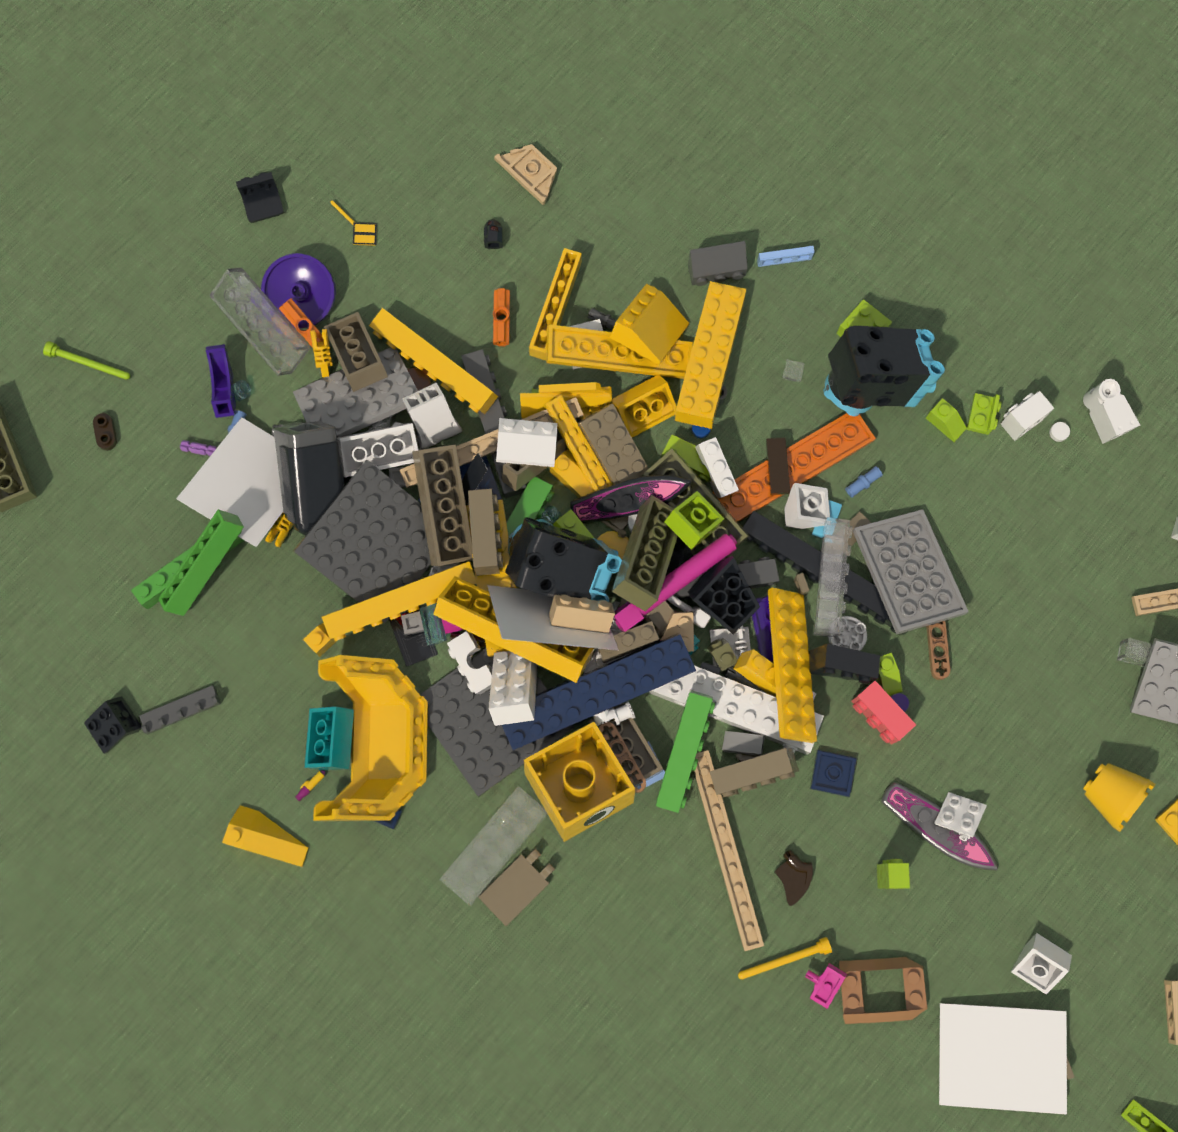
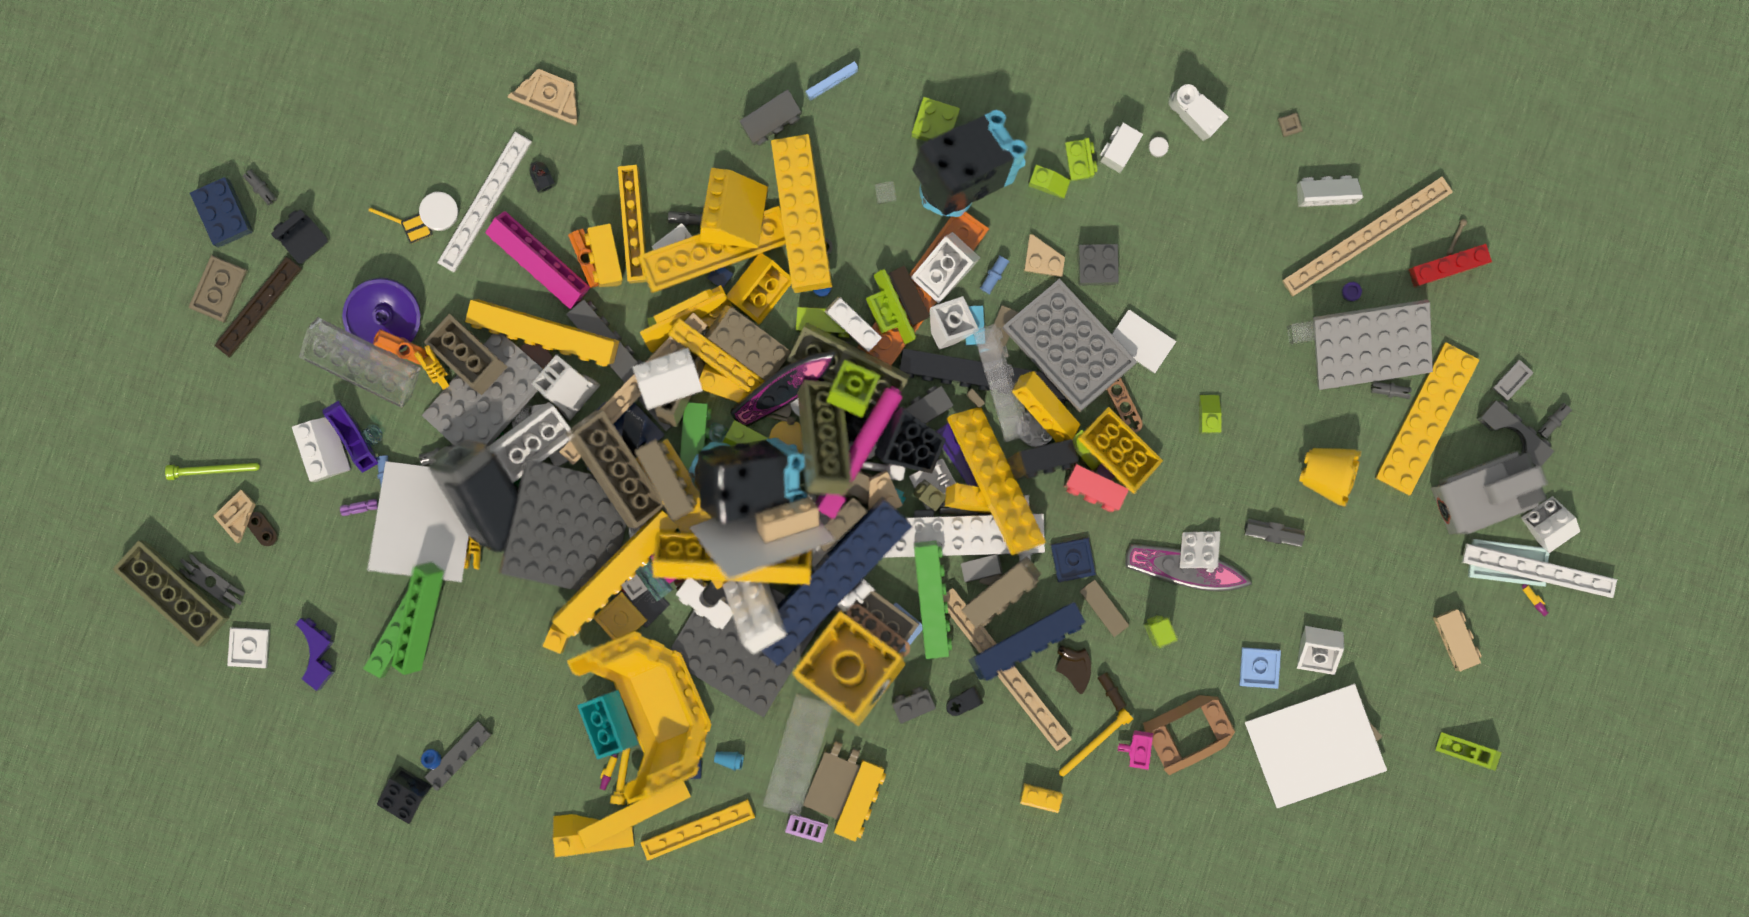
camera: 25 degrees left, 10 degrees up
none -> dark grey piece [179,554,245,610]
none -> dark tan tile [188,255,248,323]
none -> dark blue brick [190,177,253,248]
none -> tan wing [213,490,256,543]
none -> dark brown tile [214,256,303,358]
none -> white tile [227,627,270,668]
none -> dark grey pin [243,169,277,206]
none -> white slope [292,417,351,482]
none -> dark purple arch [295,618,335,691]
none -> white tile [419,192,458,231]
none -> blue tile [421,749,441,769]
none -> white tile [437,132,532,273]
none -> dark pink brick [485,211,590,309]
none -> yellow tile [577,781,691,849]
none -> yellow slope [584,224,622,287]
none -> yellow tile [593,592,648,641]
none -> yellow piece [610,722,634,805]
none -> yellow tile [641,799,755,861]
none -> dark blue tile [707,267,734,288]
none -> dark azure cone [714,751,744,771]
none -> lavender slope [785,812,828,843]
none -> yellow brick [834,760,886,842]
none -> lime bracket [866,269,916,344]
none -> dark grey bracket [891,686,936,724]
none -> white slope [911,232,980,303]
none -> black piece [946,686,984,716]
none -> dark blue brick [968,602,1086,681]
none -> yellow brick [1012,371,1081,443]
none -> yellow brick [1019,783,1063,813]
none -> tan wing [1024,234,1065,277]
none -> dark grey brick [1077,244,1119,286]
none -> yellow slope [1078,407,1163,494]
none -> dark tan tile [1080,579,1129,637]
none -> dark brown pin [1097,672,1127,711]
none -> white tile [1112,310,1176,374]
none -> lime slope [1199,395,1222,433]
none -> light blue tile [1239,647,1281,689]
none -> dark grey piece [1244,519,1305,547]

